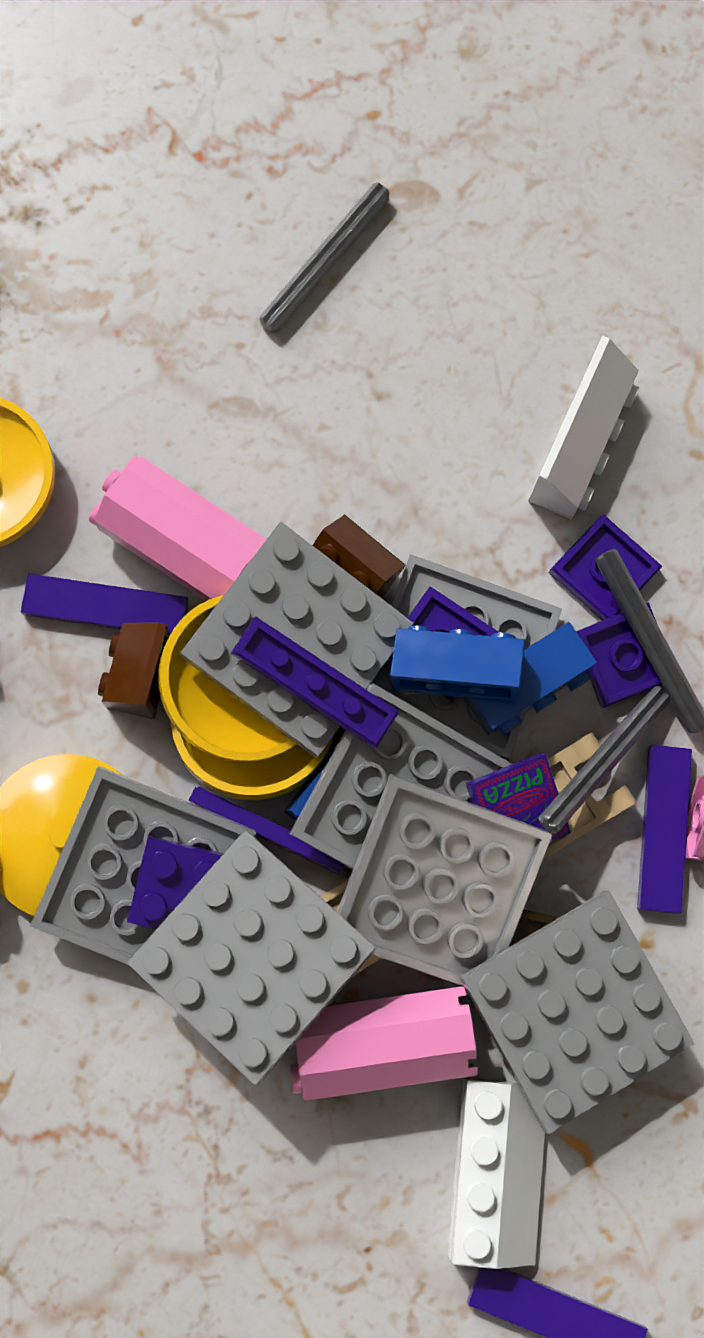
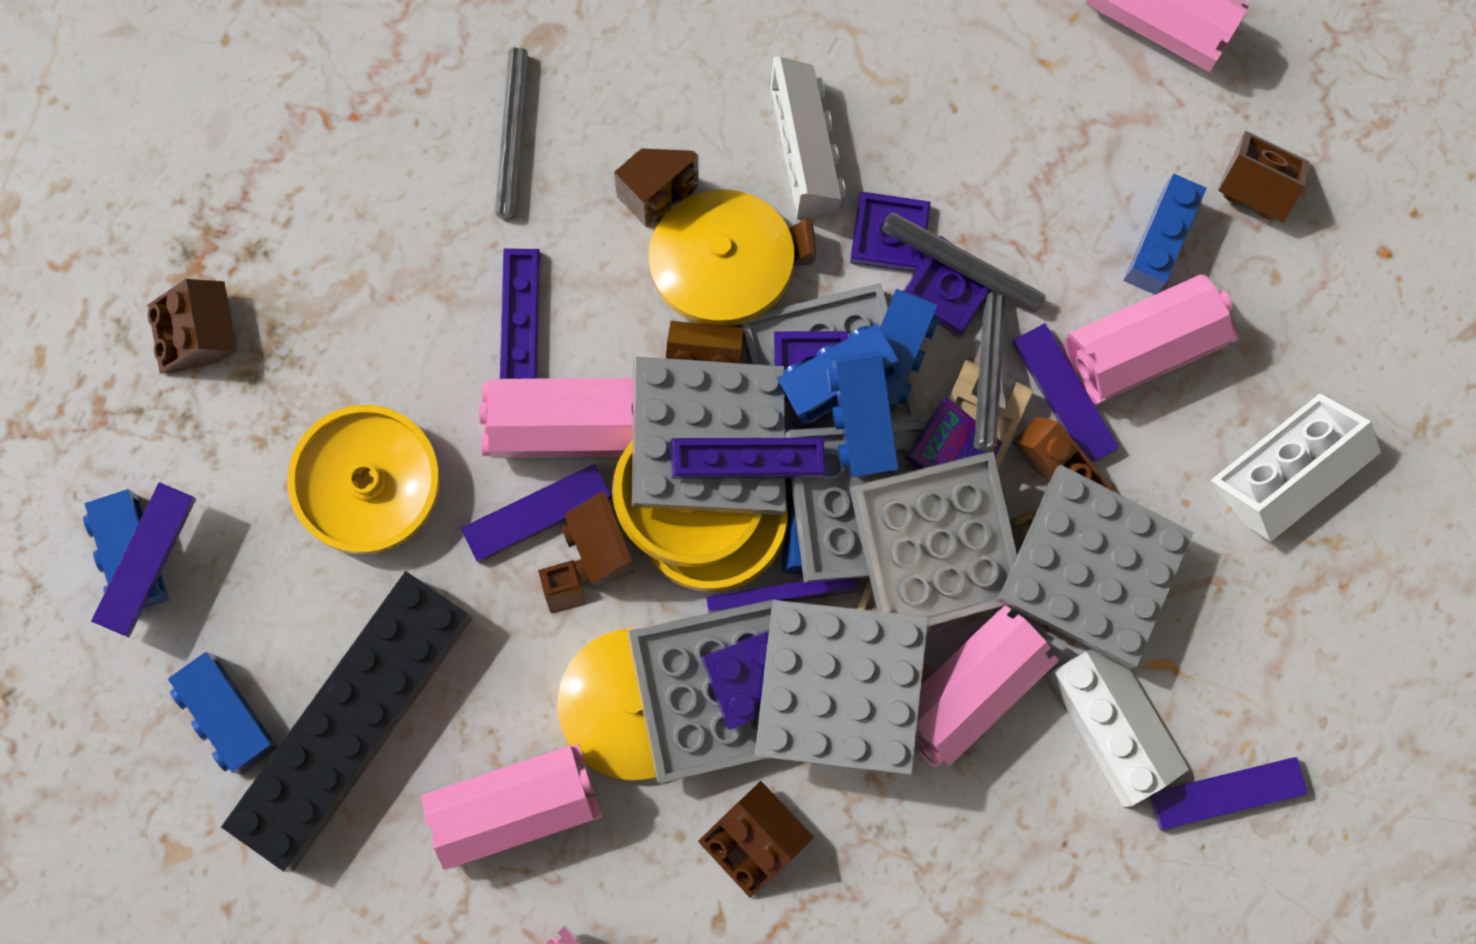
camera: 35 degrees left, 0 degrees up
none -> dark purple tile [500,248,541,379]
none -> reddish brown slope [538,560,586,613]
none -> reddish brown slope [614,148,699,227]
none -> yellow dish [649,189,794,326]
none -> reddish brown slope [698,781,814,898]
none -> reddish brown slope [789,218,816,266]
none -> blue brick [827,351,898,477]
none -> dark orange slope [1012,416,1116,493]

